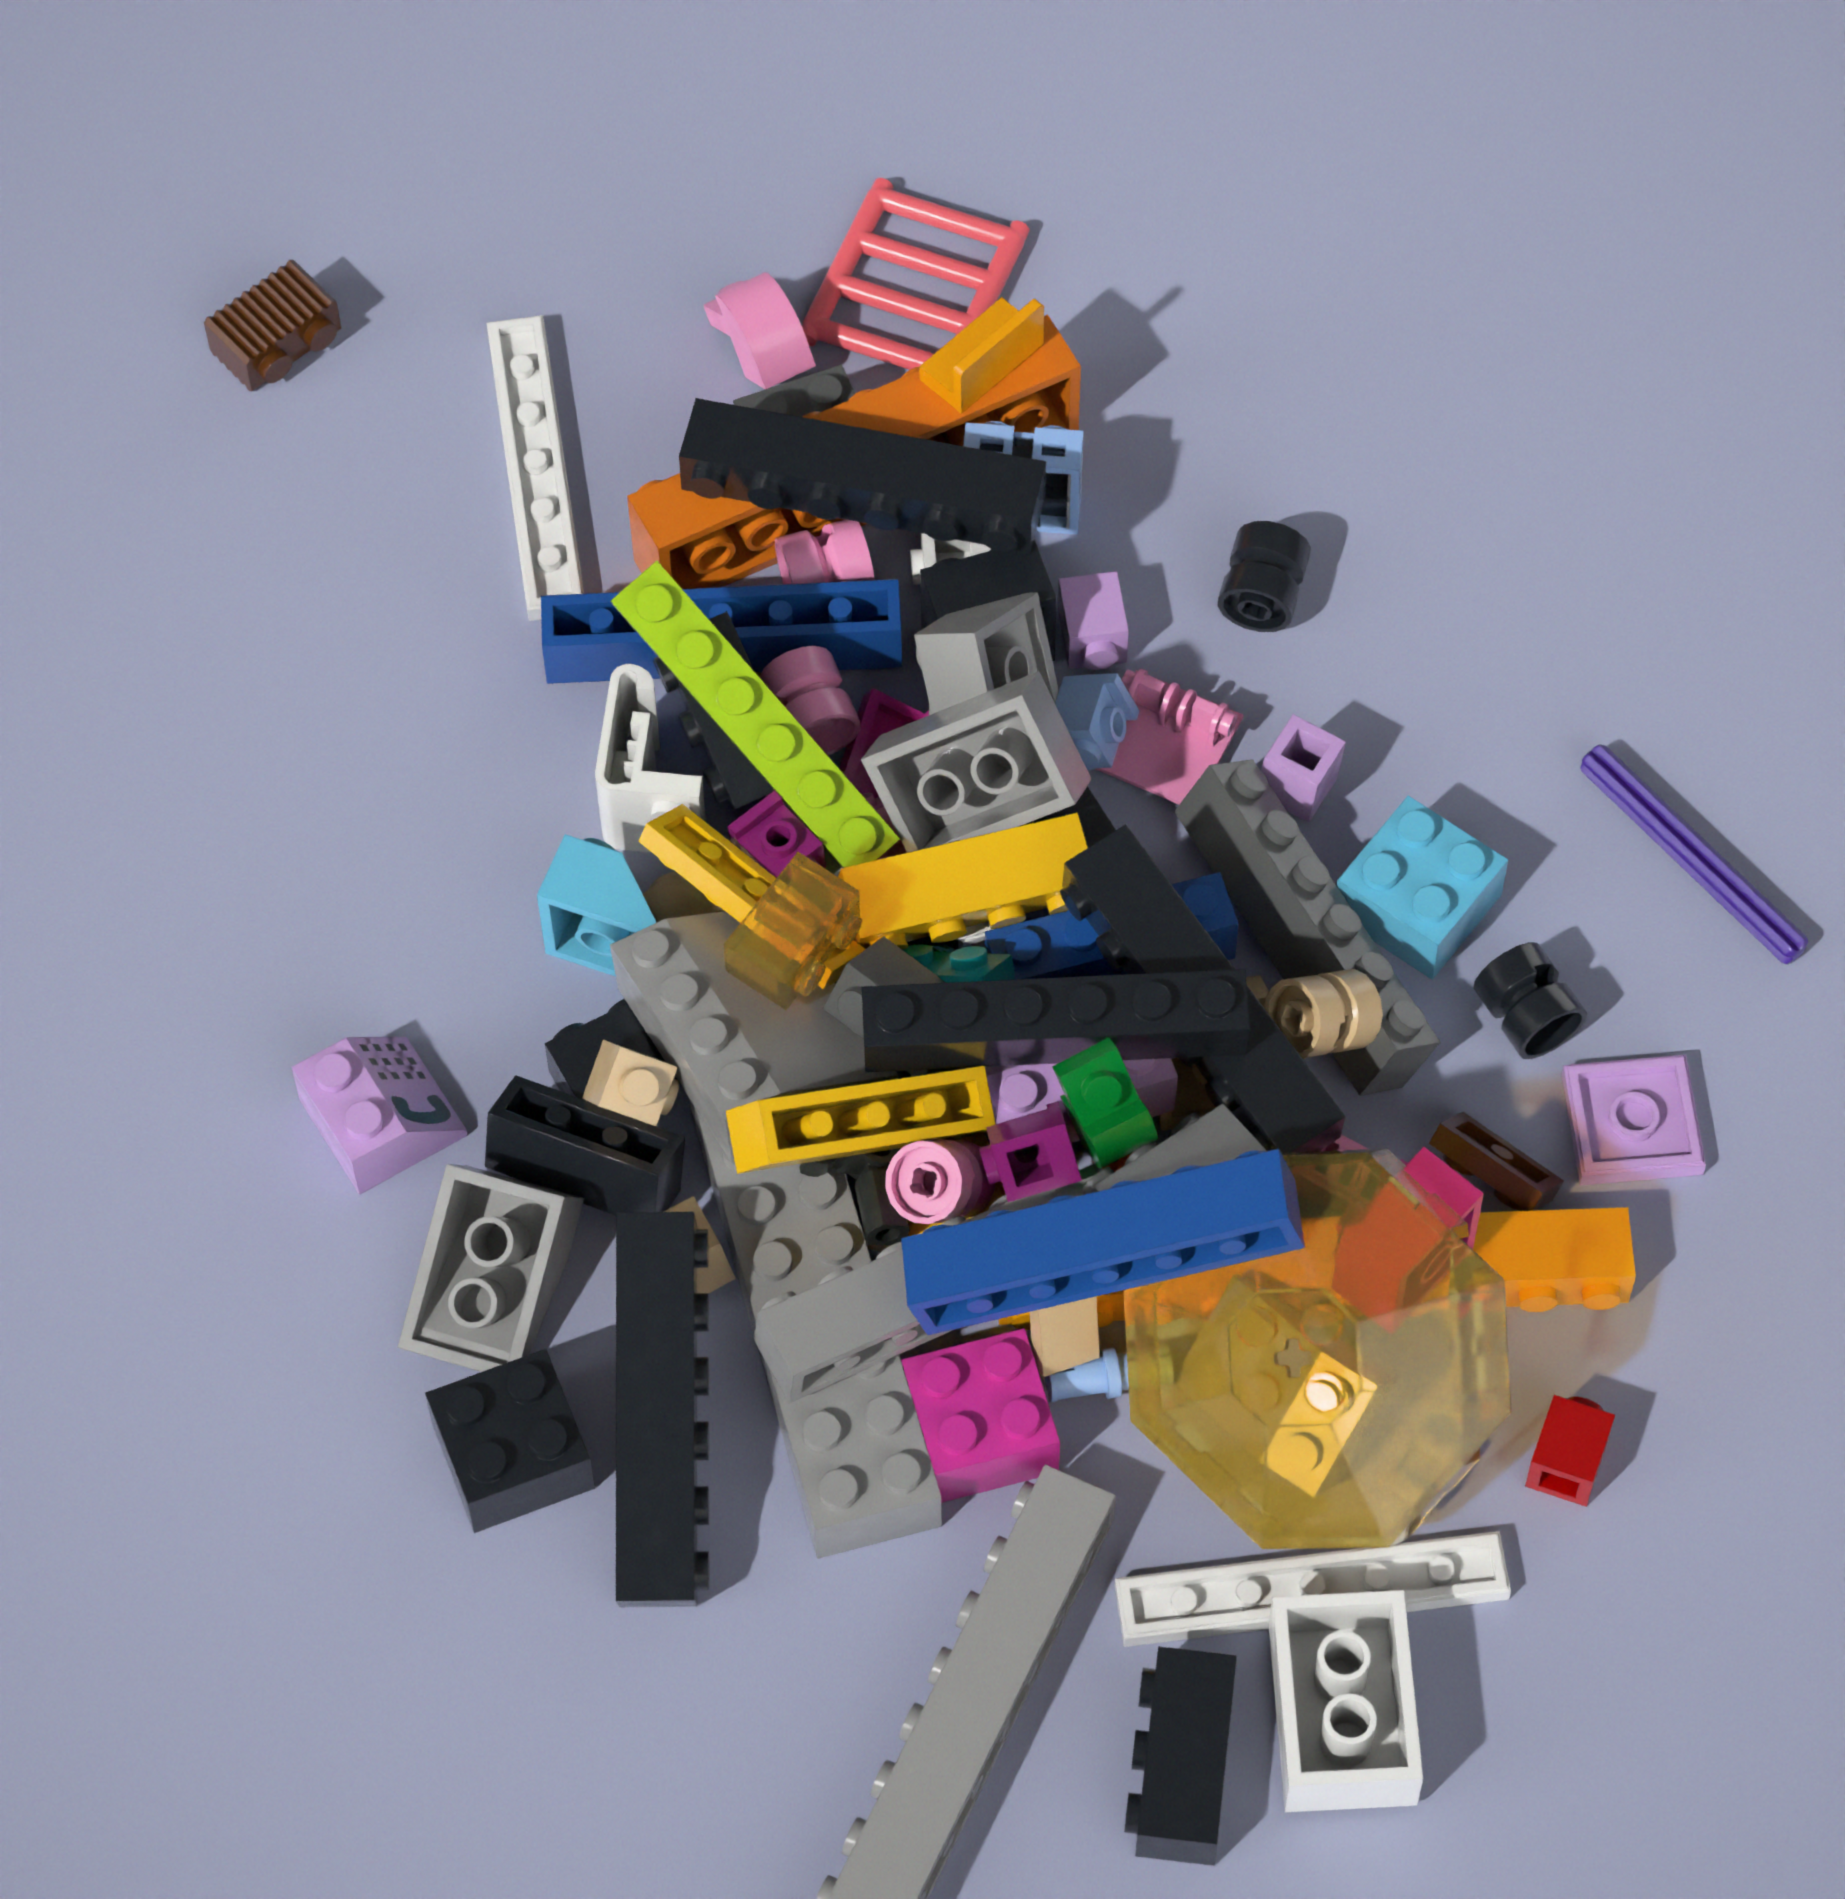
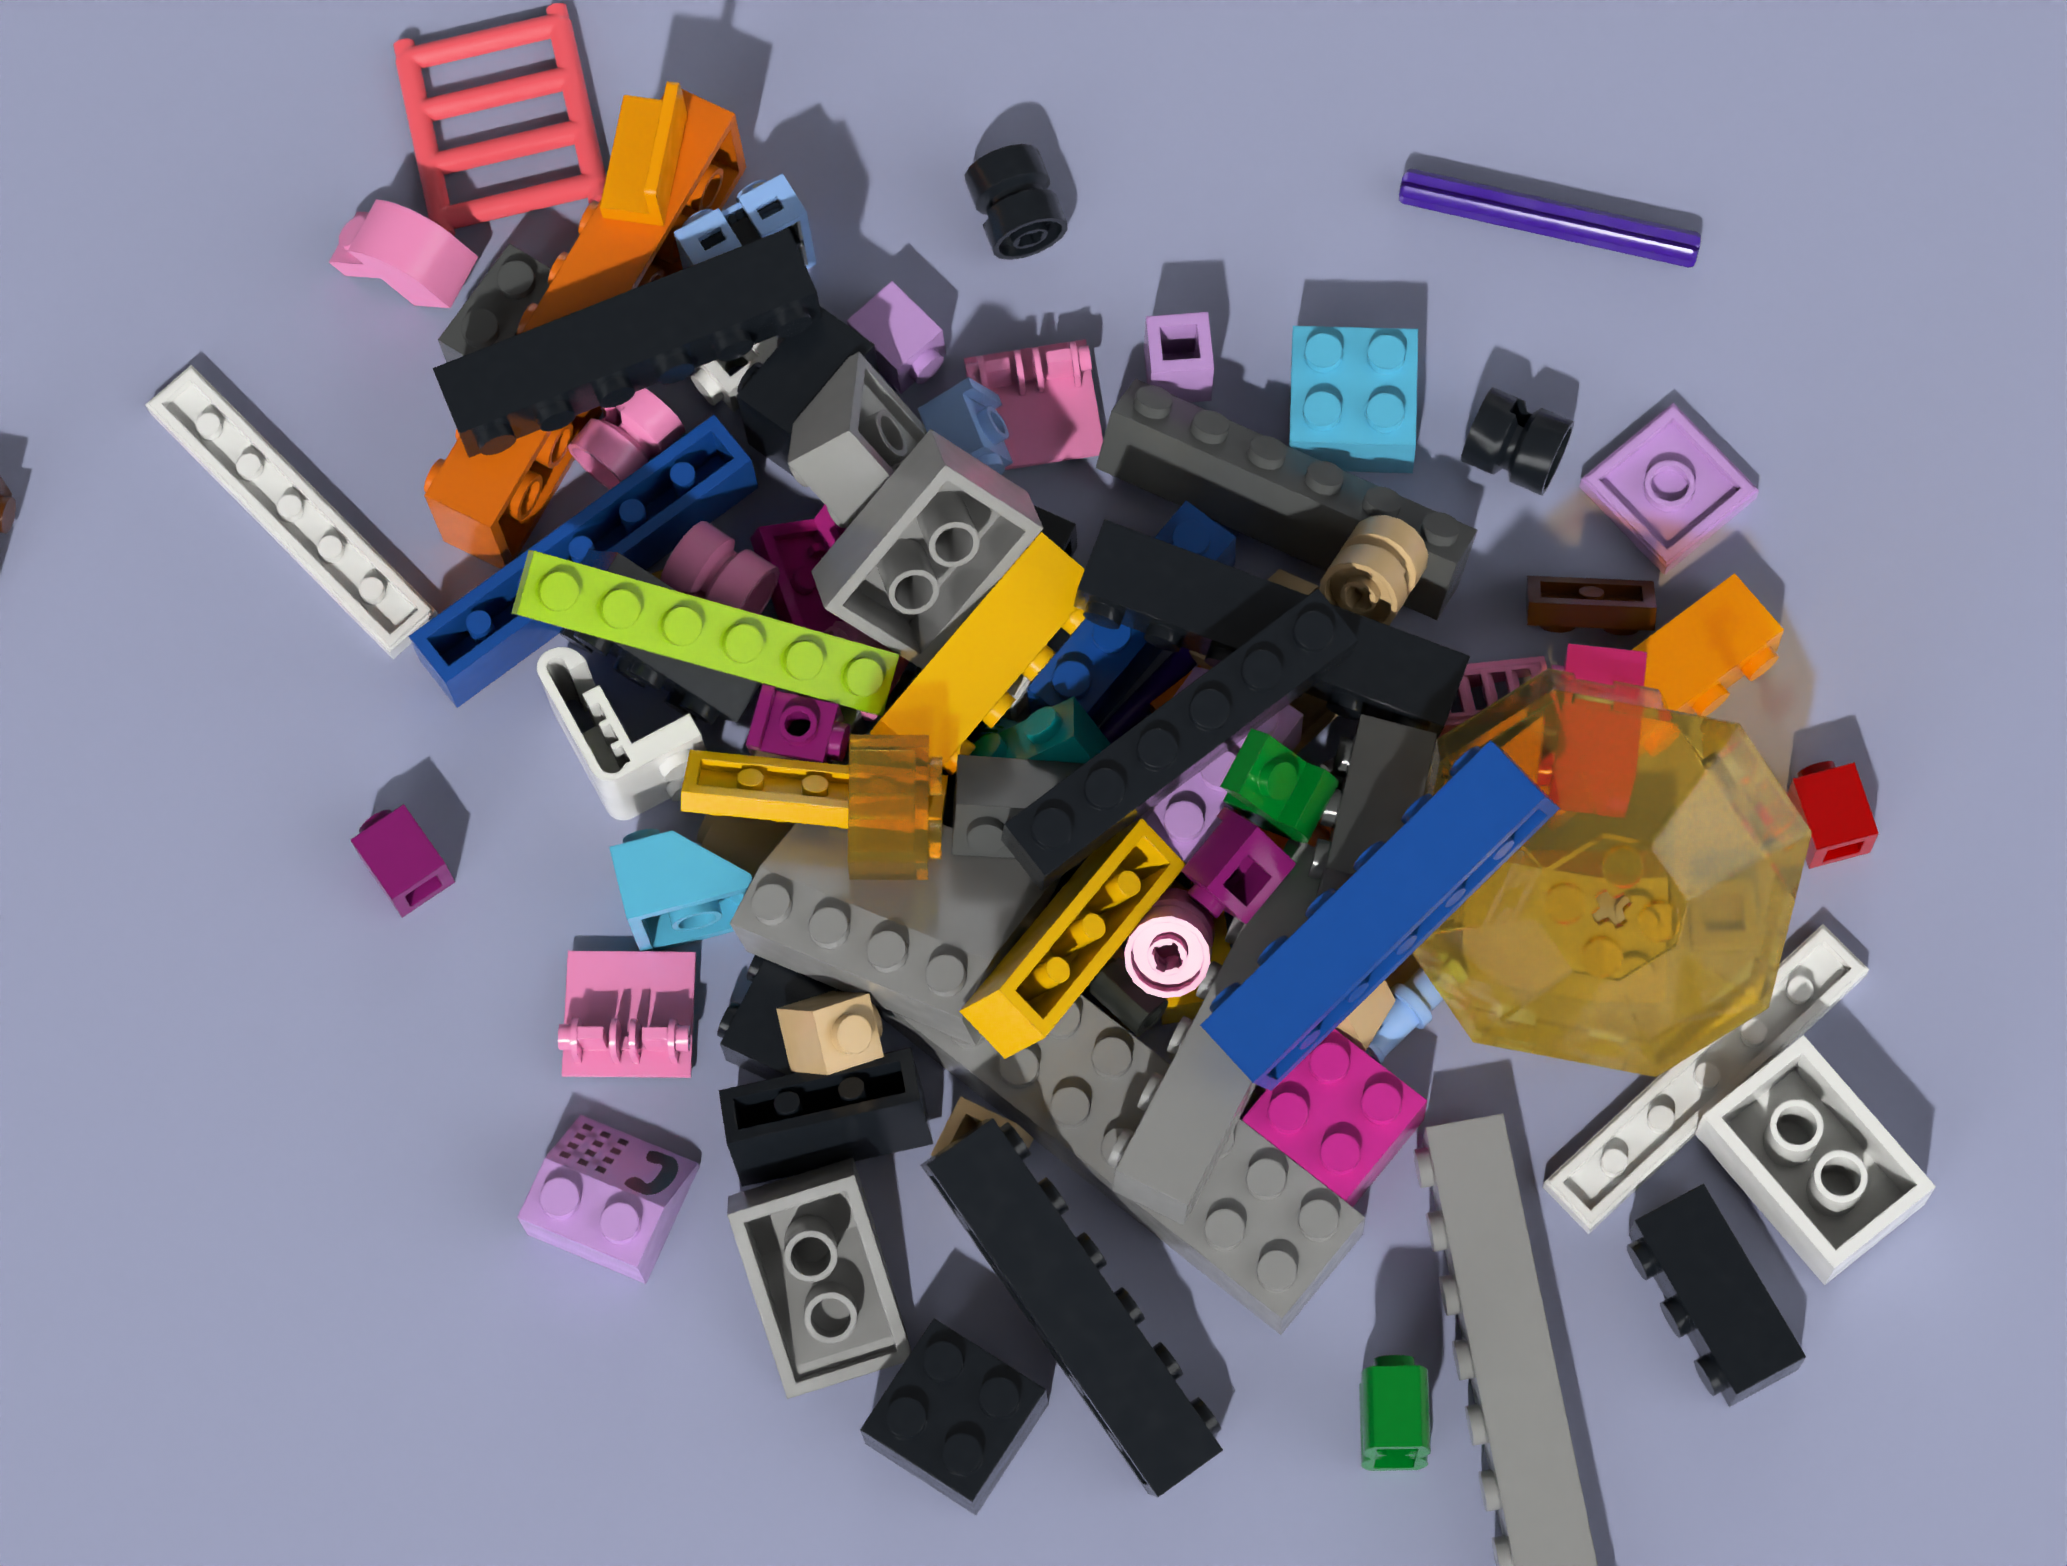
camera: 30 degrees left, 10 degrees up
none -> magenta brick [350,804,455,918]
none -> bright pink hinge [558,951,696,1078]
none -> green brick [1359,1355,1431,1471]

